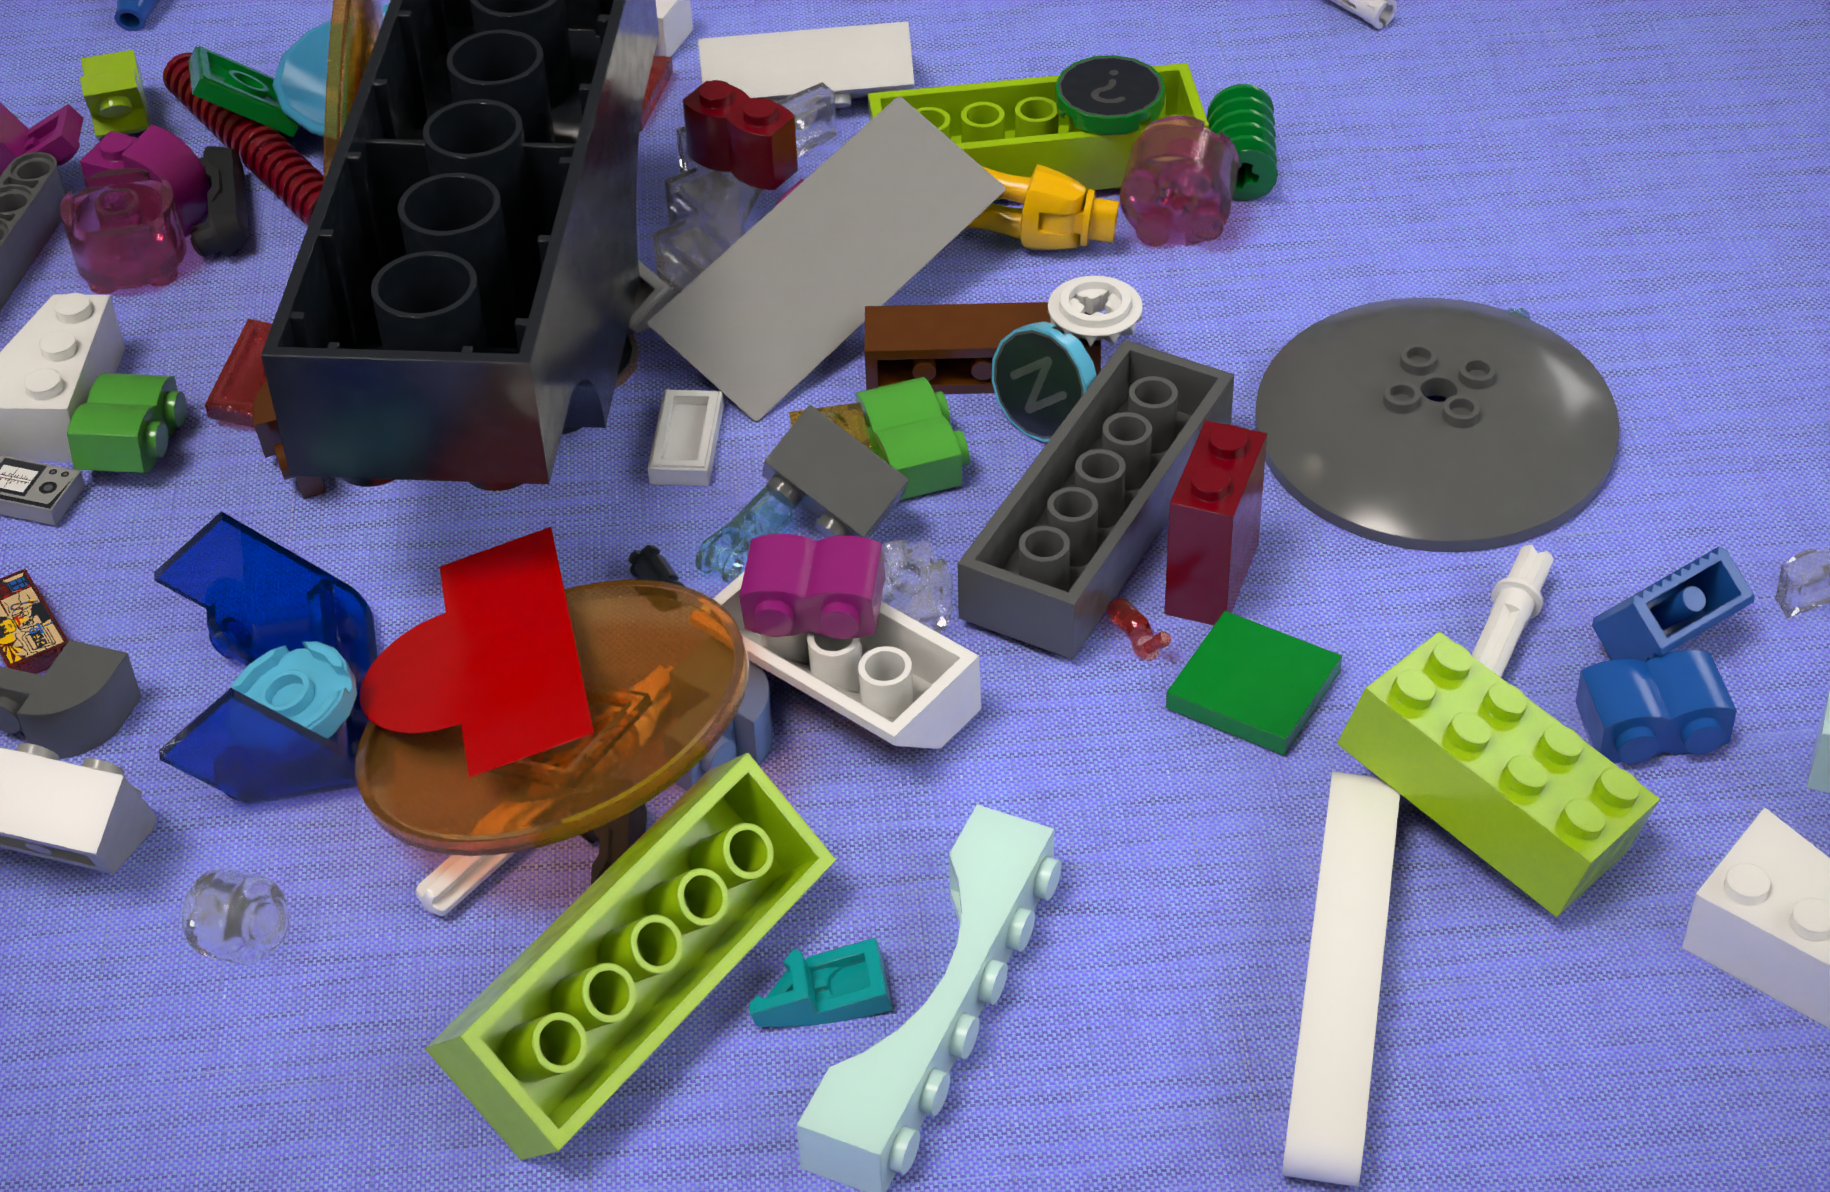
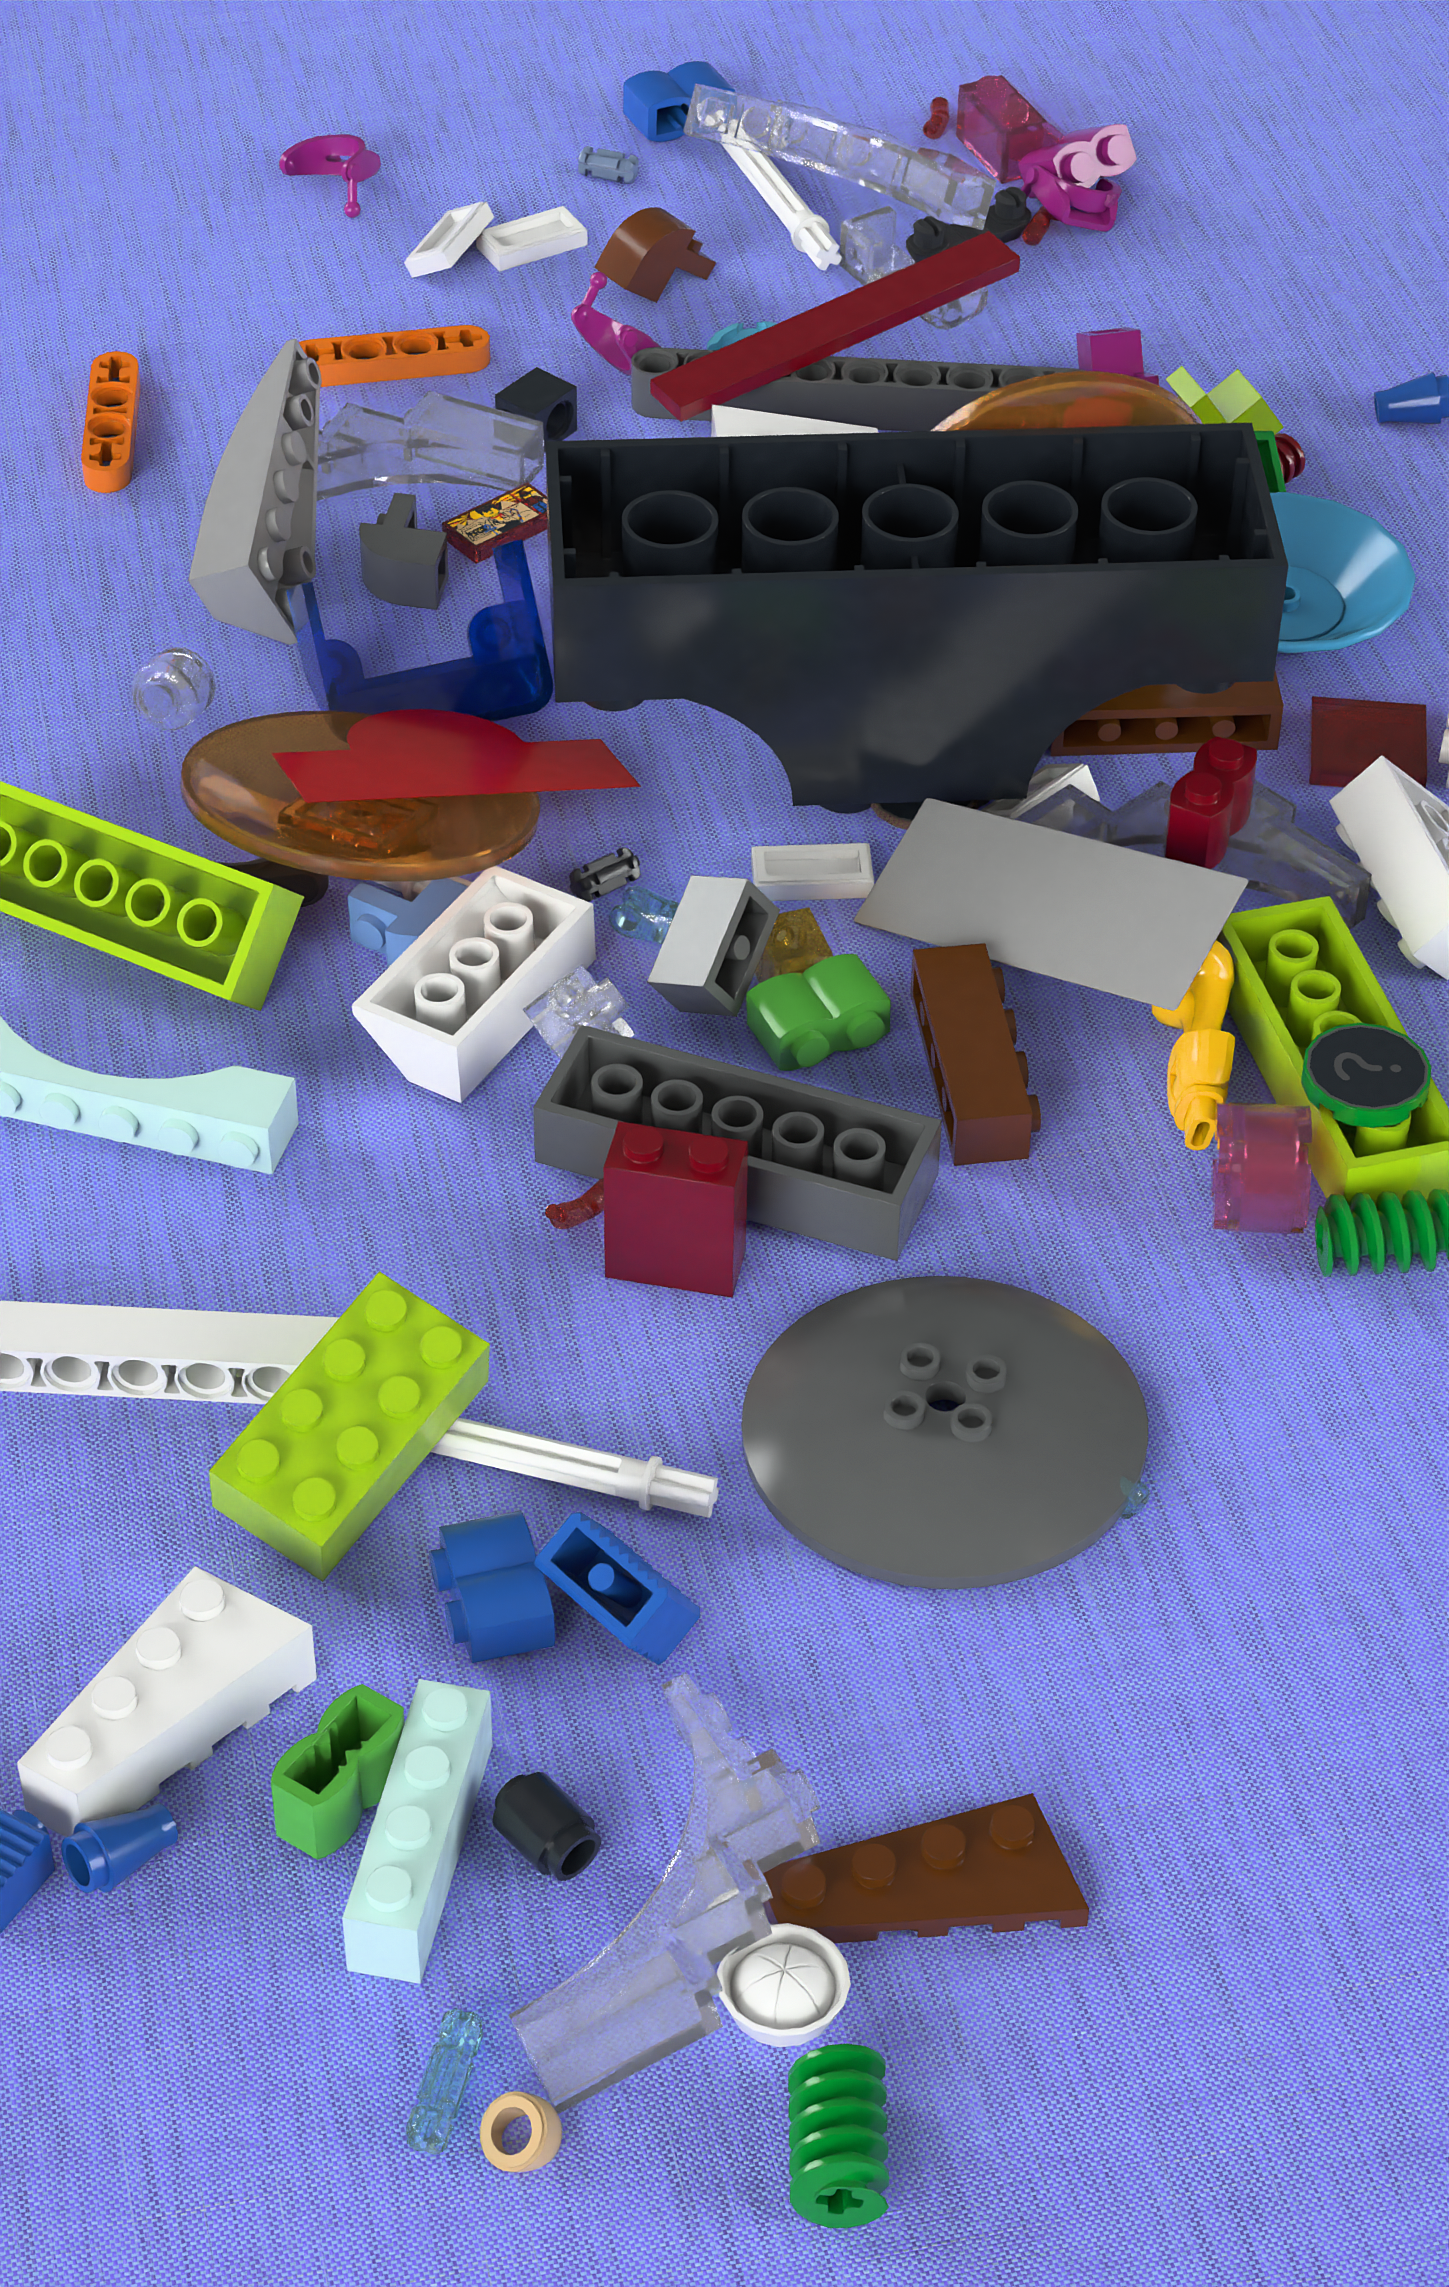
camera: 80 degrees right, 0 degrees up
medium azure tile [224,641,357,759] -> none
magenta brick [739,534,886,639] -> none
teal slope [749,937,893,1027] -> none
black tile [992,321,1097,442] -> none
white gear [1048,276,1143,347] -> none
green tile [1166,611,1342,756] -> none

